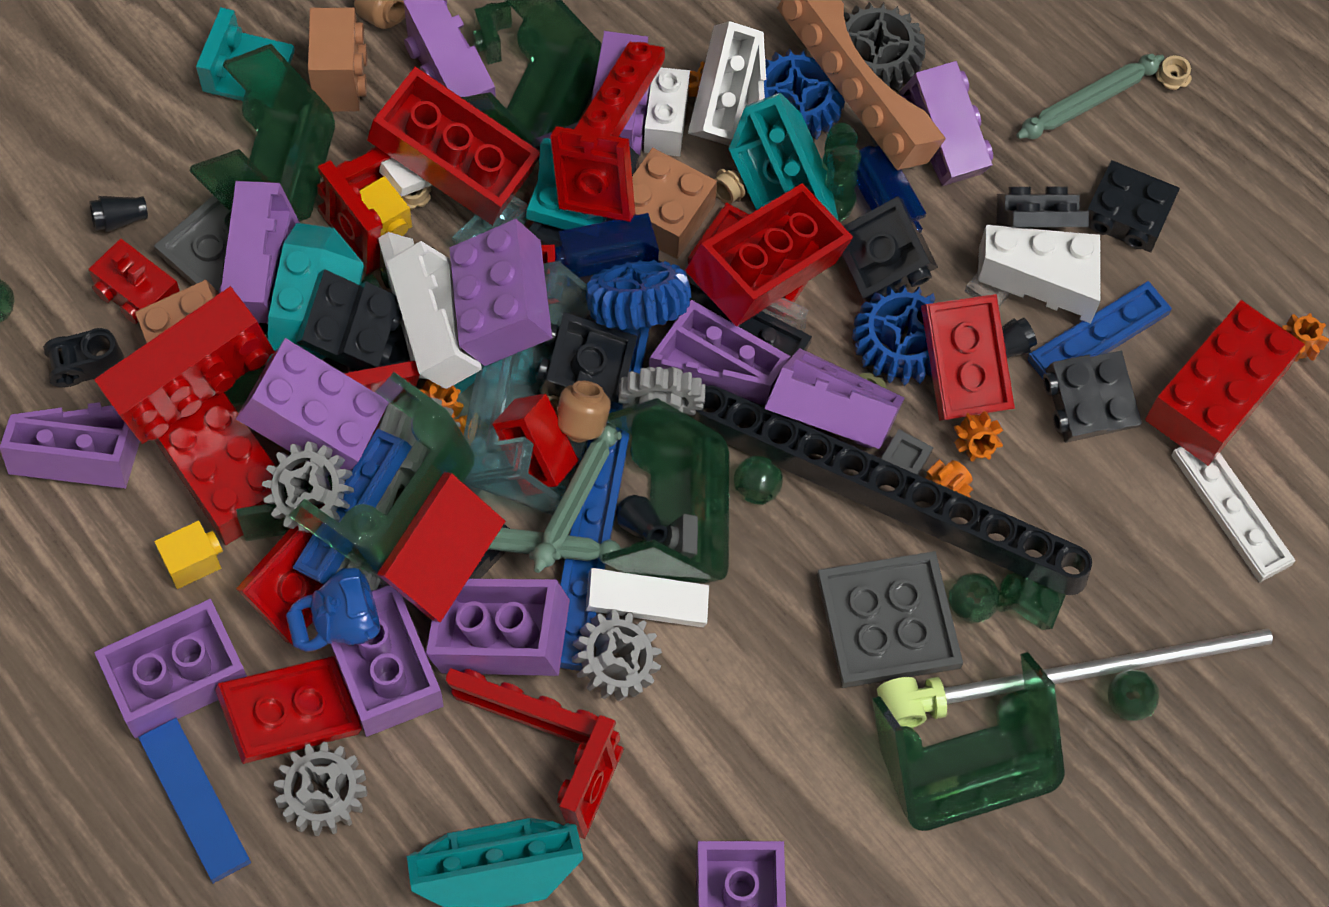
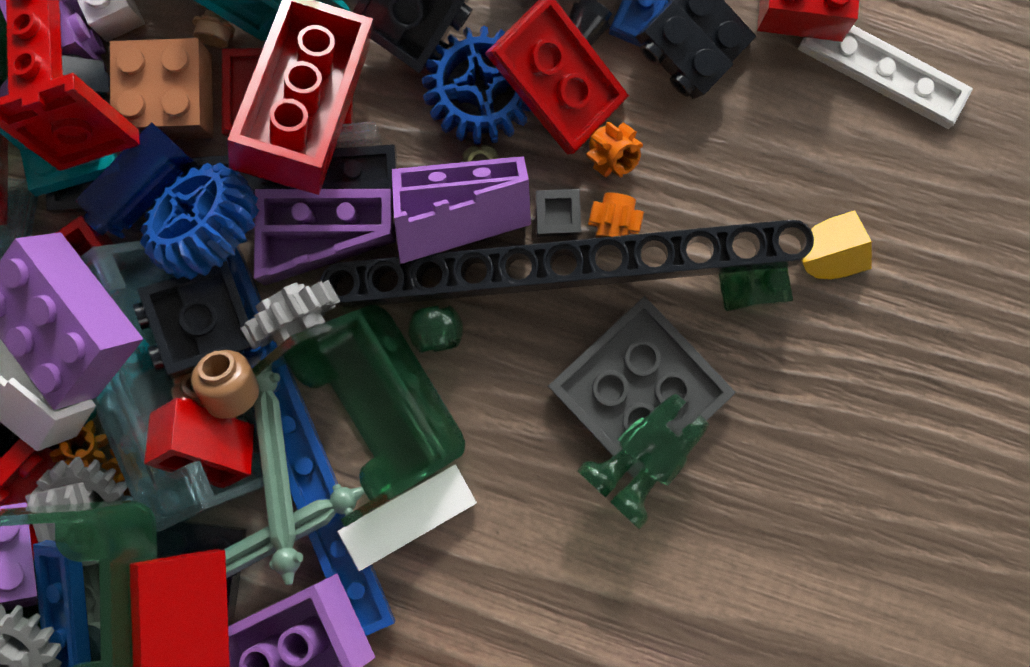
camera: 30 degrees left, 20 degrees up
light grey gear [572,610,662,701] -> none
black cone [616,495,668,547] -> none
dark grey plate [662,514,698,567] -> none
clear green windscreen [872,652,1065,831] -> none
flat silver piece [877,628,1273,731] -> none
clear green piece [949,572,999,623] -> none
clear green piece [1107,669,1160,721] -> none
none -> clear green piece [577,393,709,530]
none -> yellow brick [800,210,872,280]

